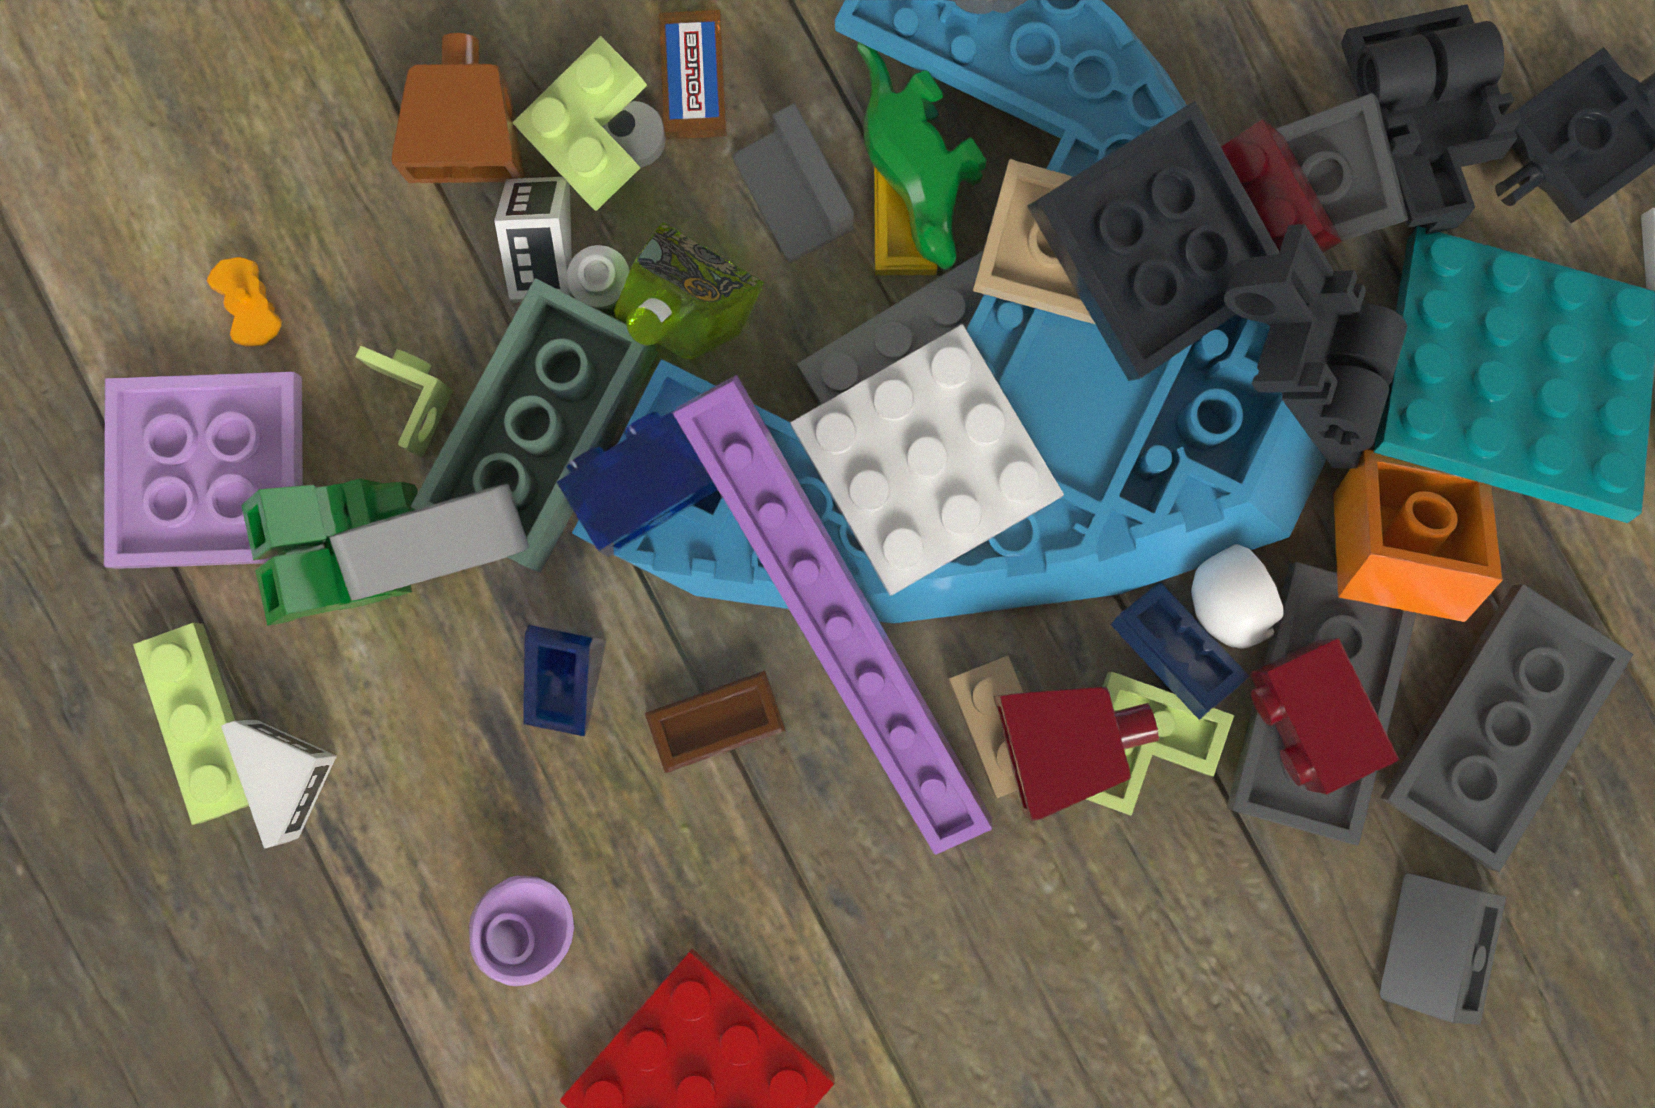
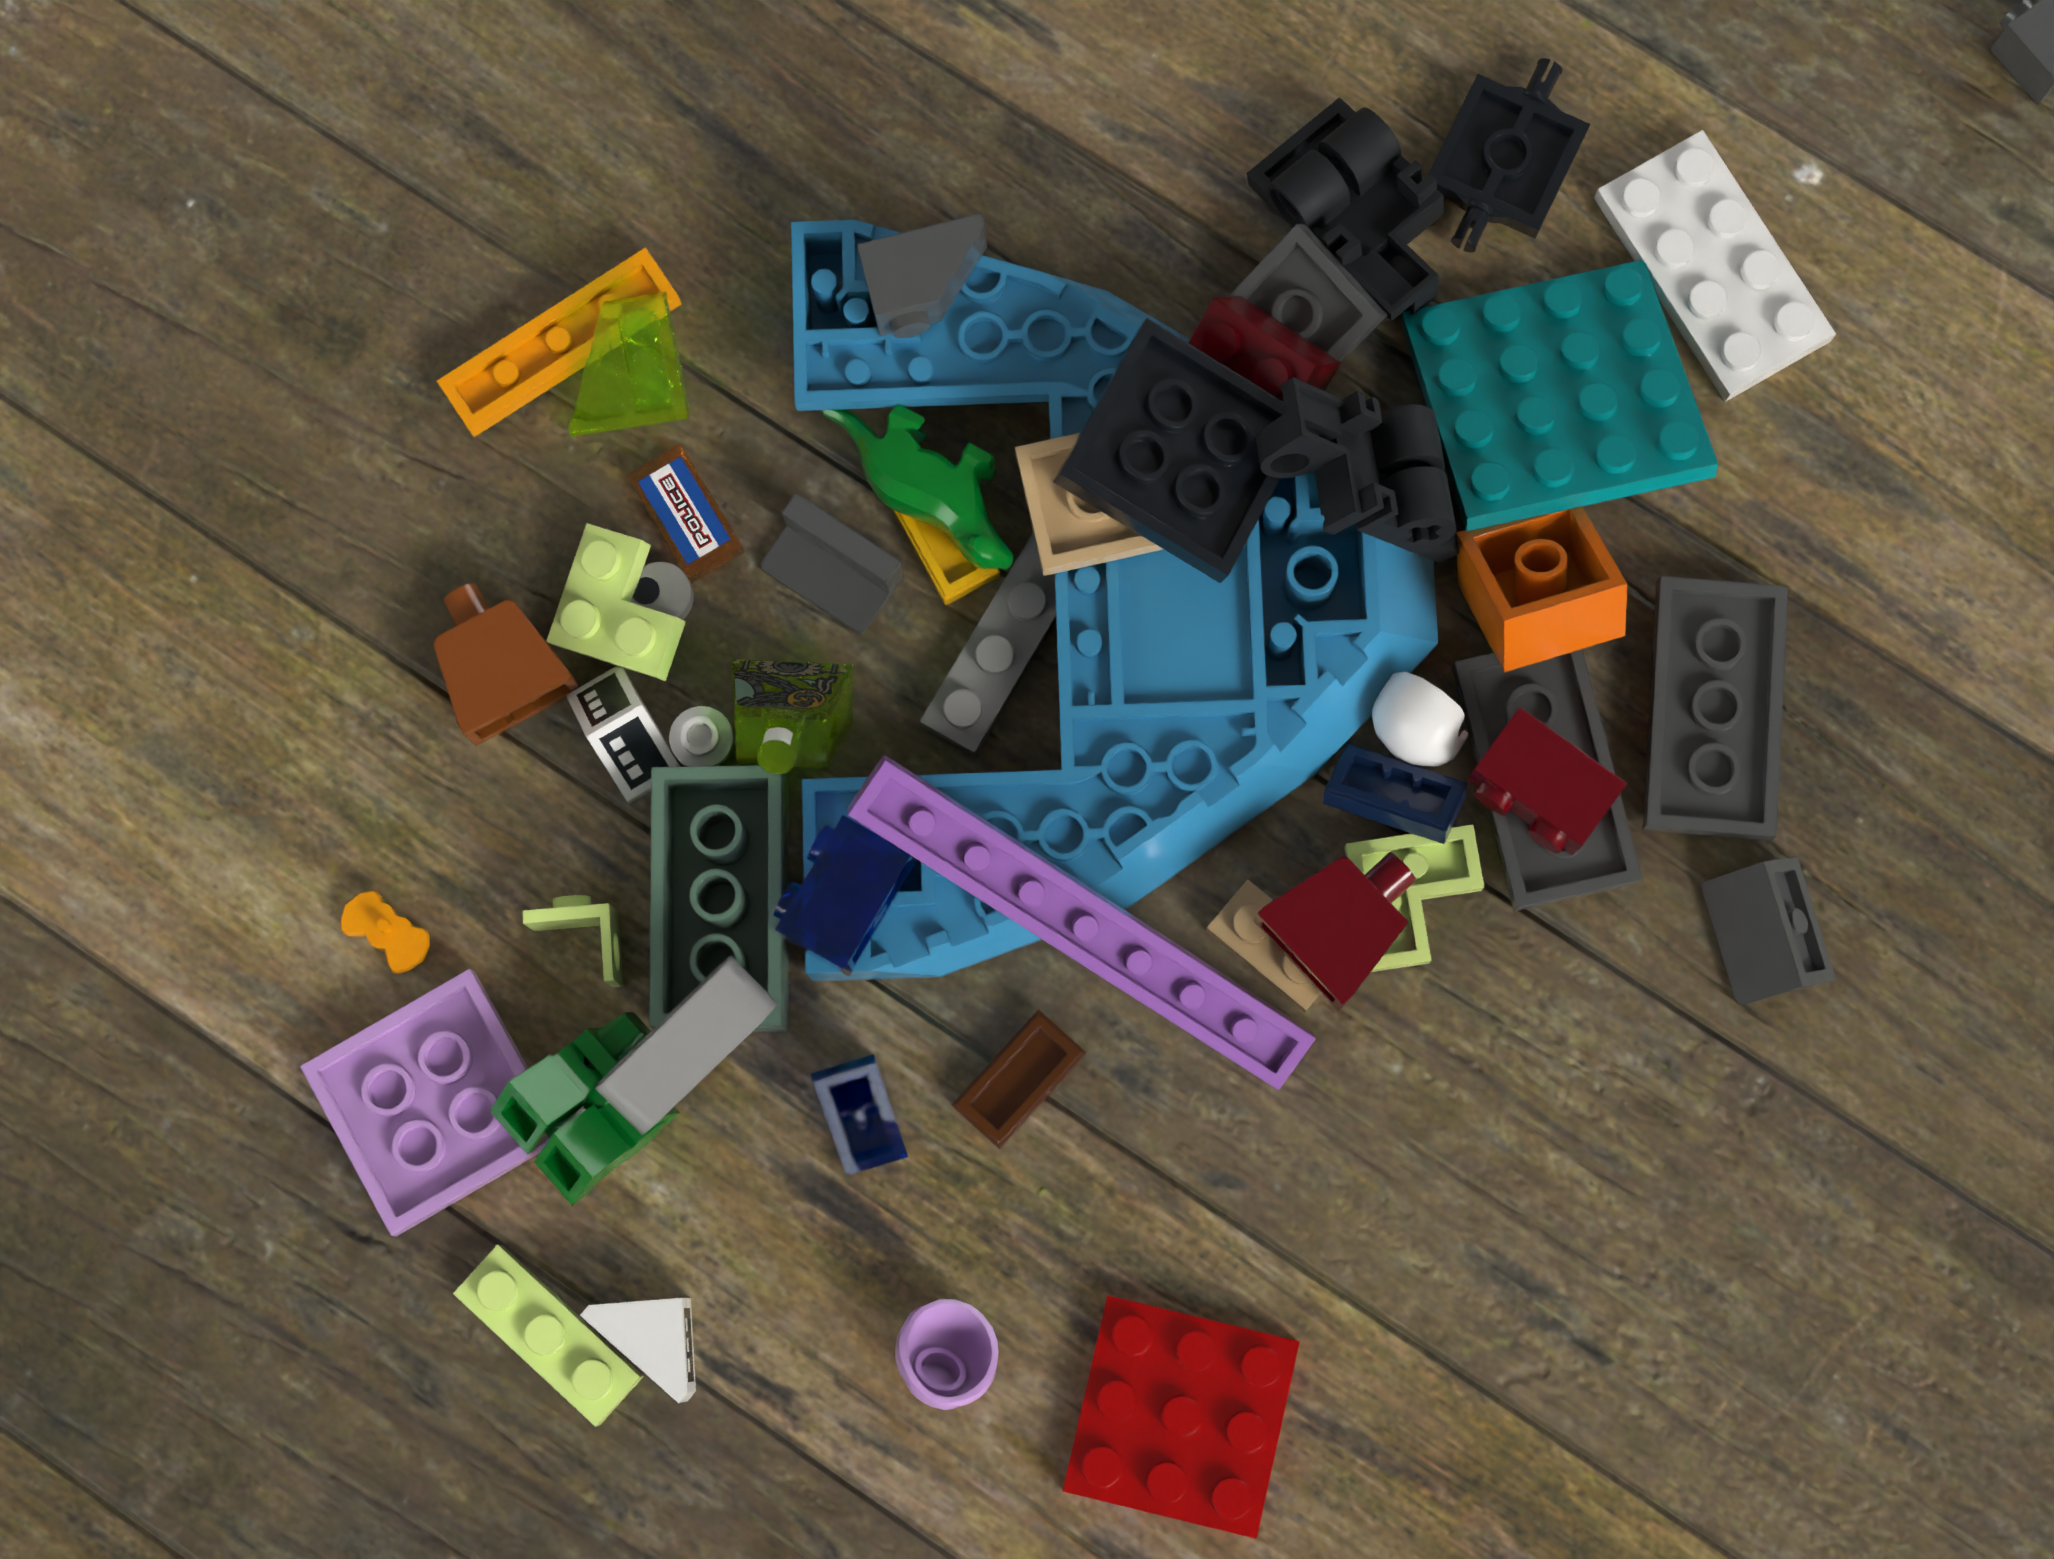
camera: 25 degrees left, 5 degrees down
white plate [790,324,1064,596] -> none

